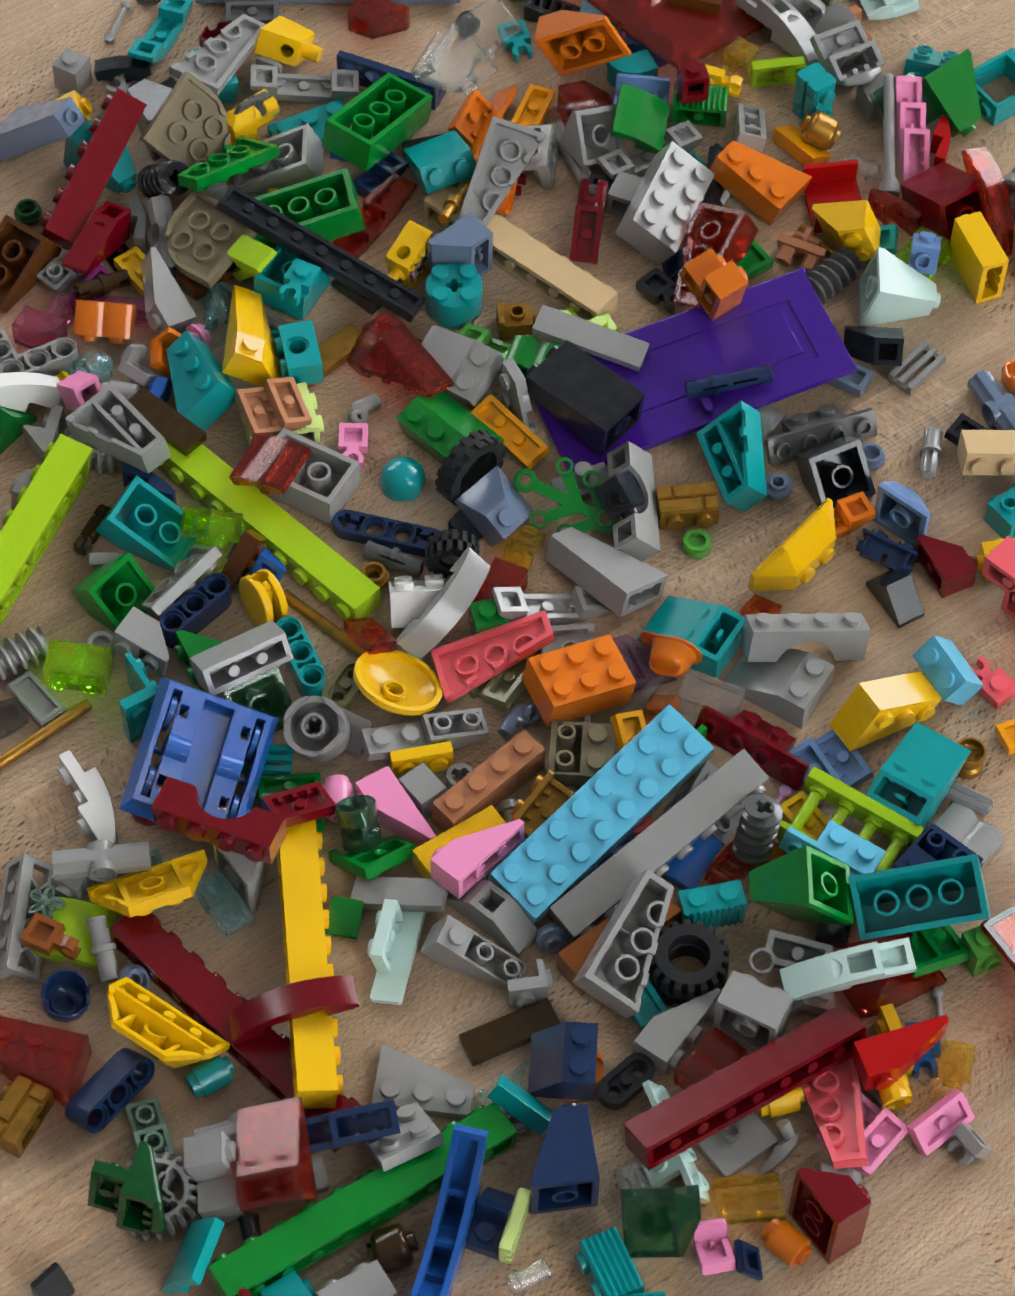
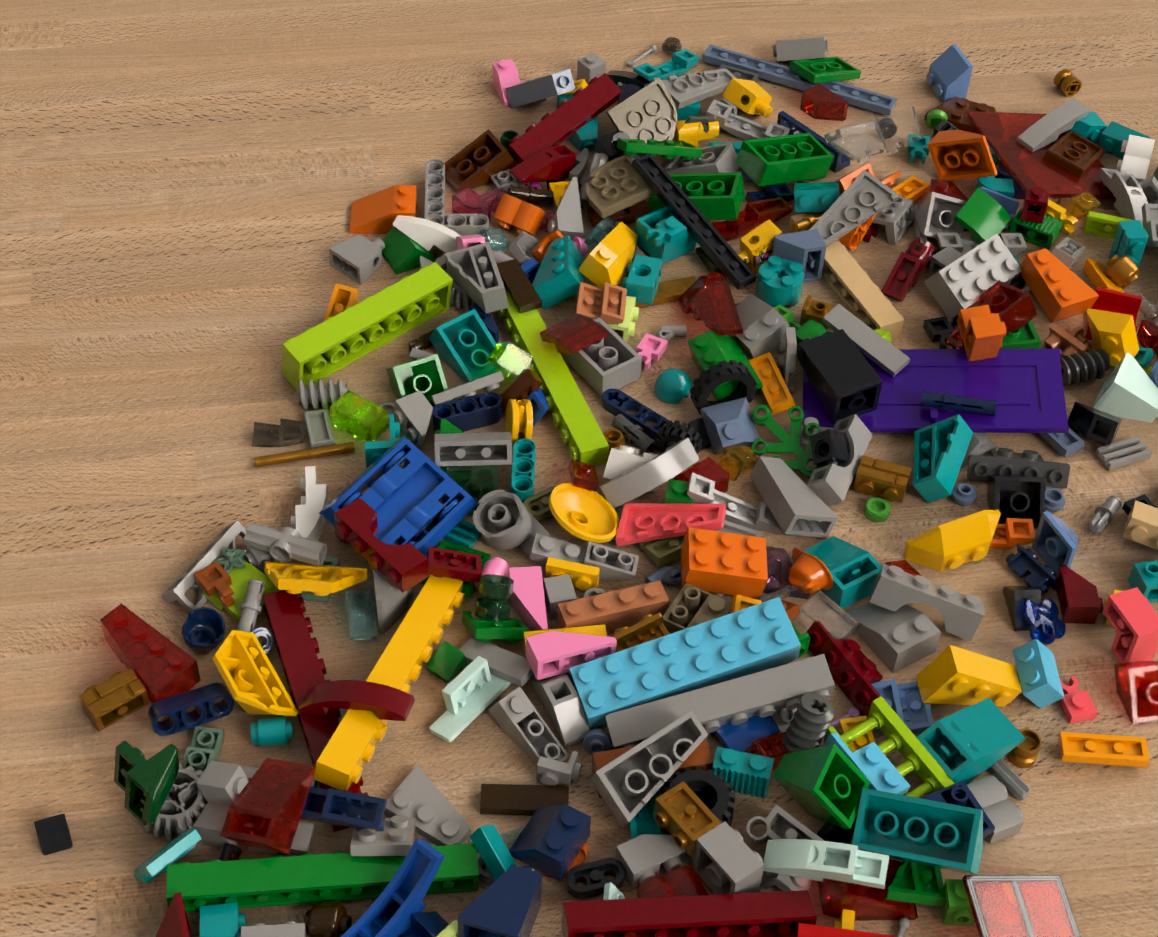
camera: 25 degrees right, 10 degrees down
lime slope [226,235,277,281] -> none
pearl gold bar [284,590,370,657] -> none
none -> pearl gold bracket [653,781,721,856]
none -> clear blue plate [1023,598,1066,645]

